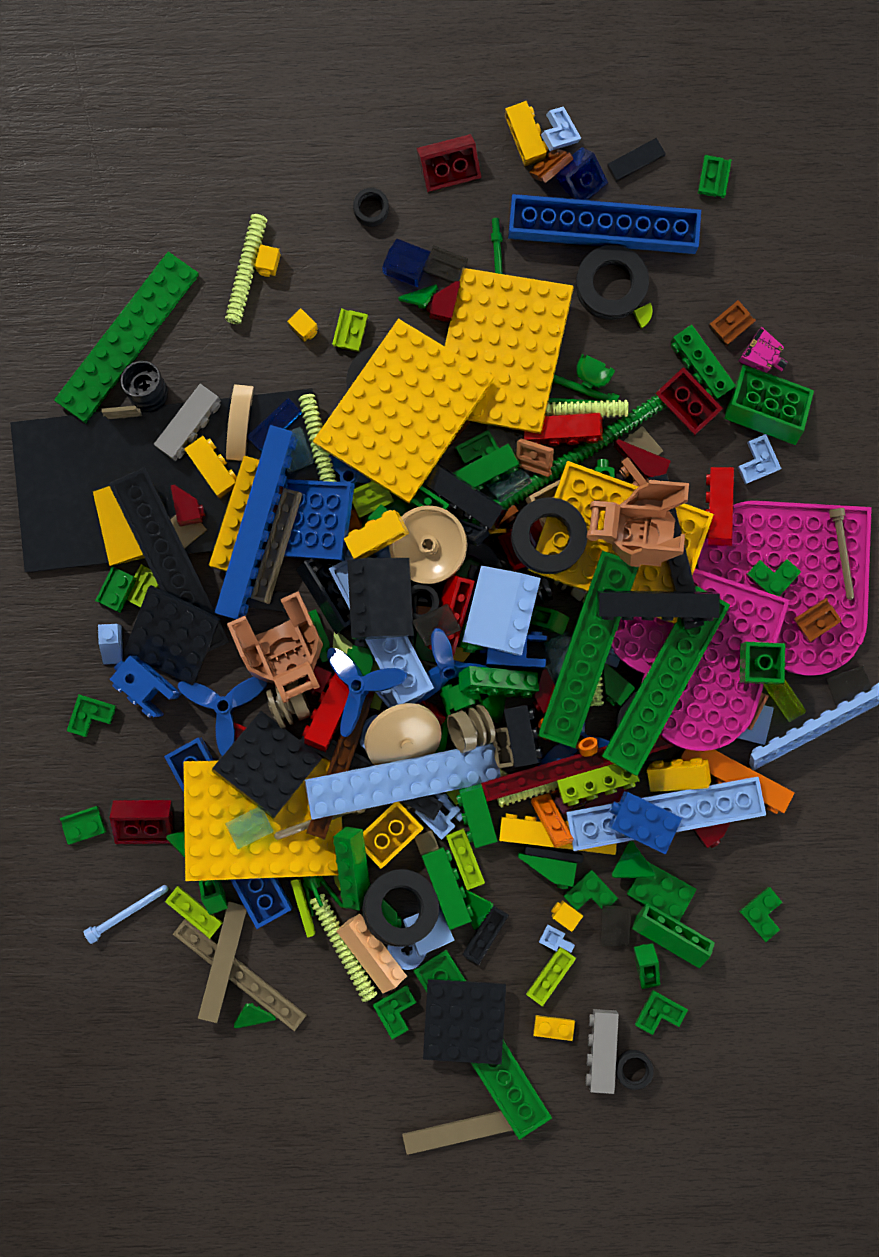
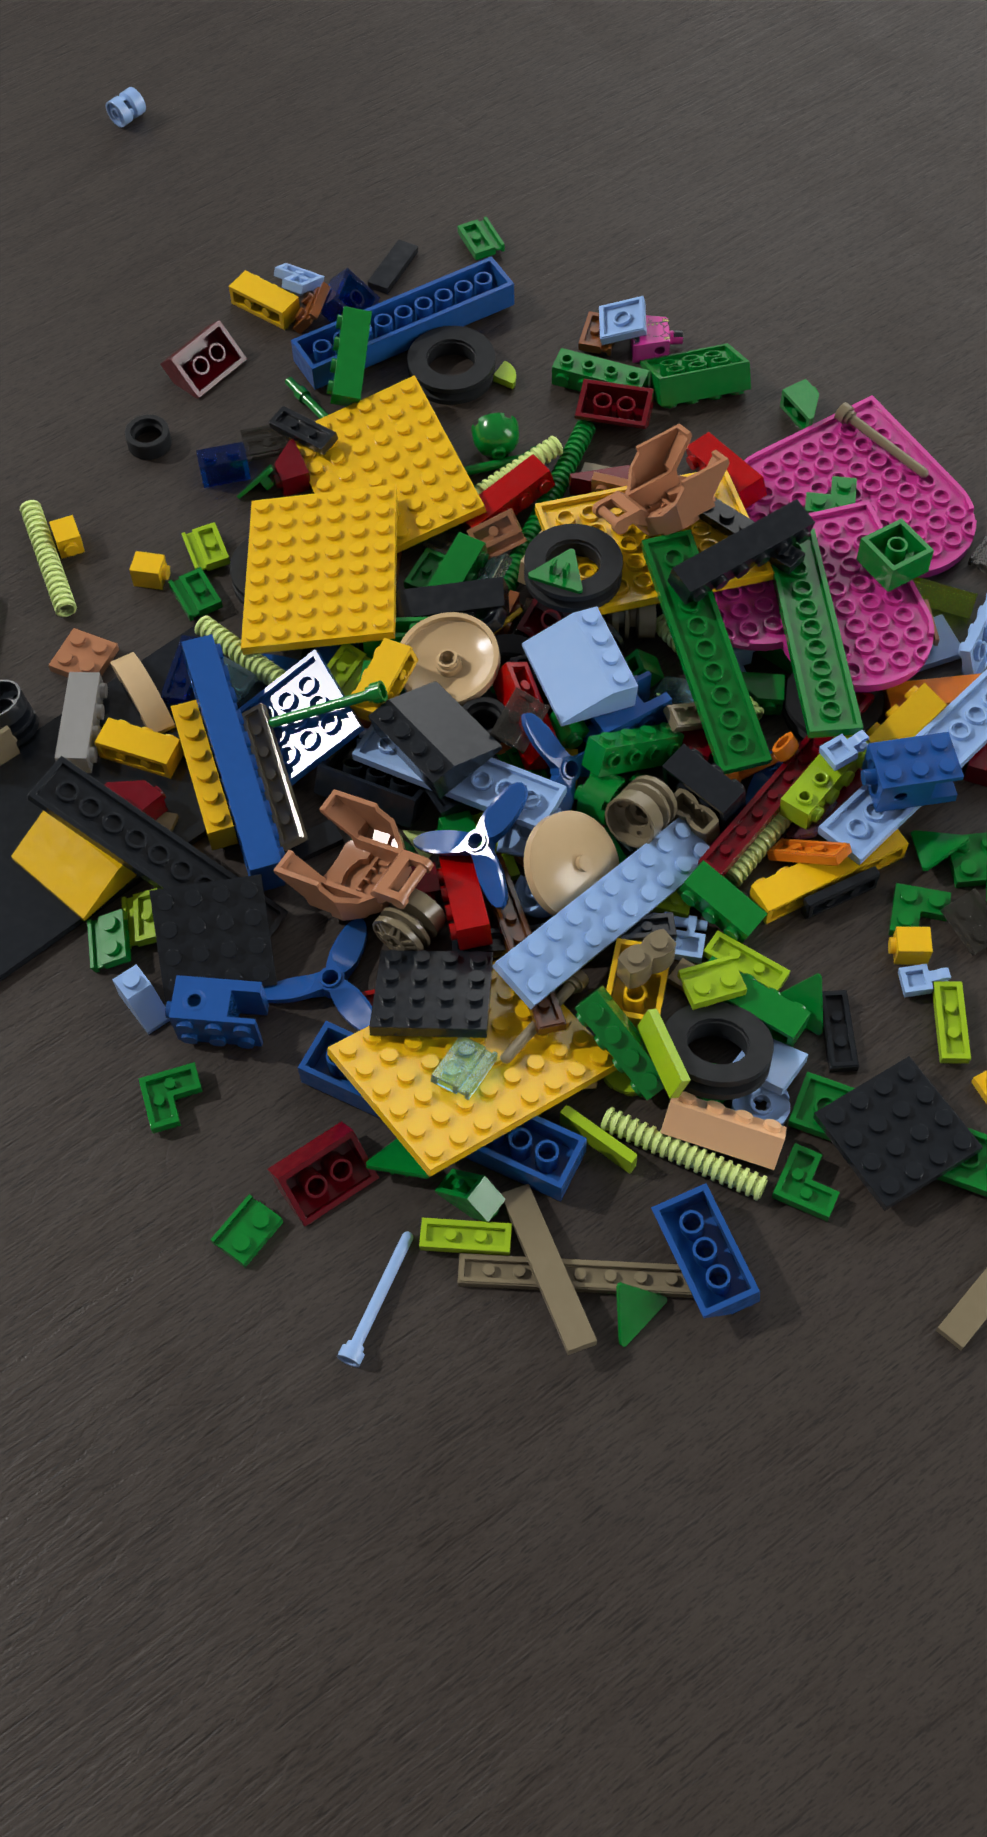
camera: 30 degrees left, 25 degrees down
green plant [302,876,343,916] -> none
green slope [518,853,577,889] -> none
light blue plate [737,434,781,484] -> none
dark orange plate [793,598,842,643] -> none
none -> nougat plate [48,628,119,678]
none -> green plate [168,567,223,622]
none -> black plate [268,406,338,455]
none -> green piece [268,680,388,728]
none -> green brick [327,306,372,407]
none -> green piece [528,549,583,594]
none -> light blue tile [599,296,647,345]
none -> dark tan brick [617,929,676,989]
none -> lime tile [637,1009,691,1098]
none -> blue slope [651,1183,760,1319]
none -> dark tan plate [663,702,703,732]
none -> lime plate [677,955,747,1010]
none -> green slope [780,379,819,430]
none -> light blue plate [819,730,869,771]

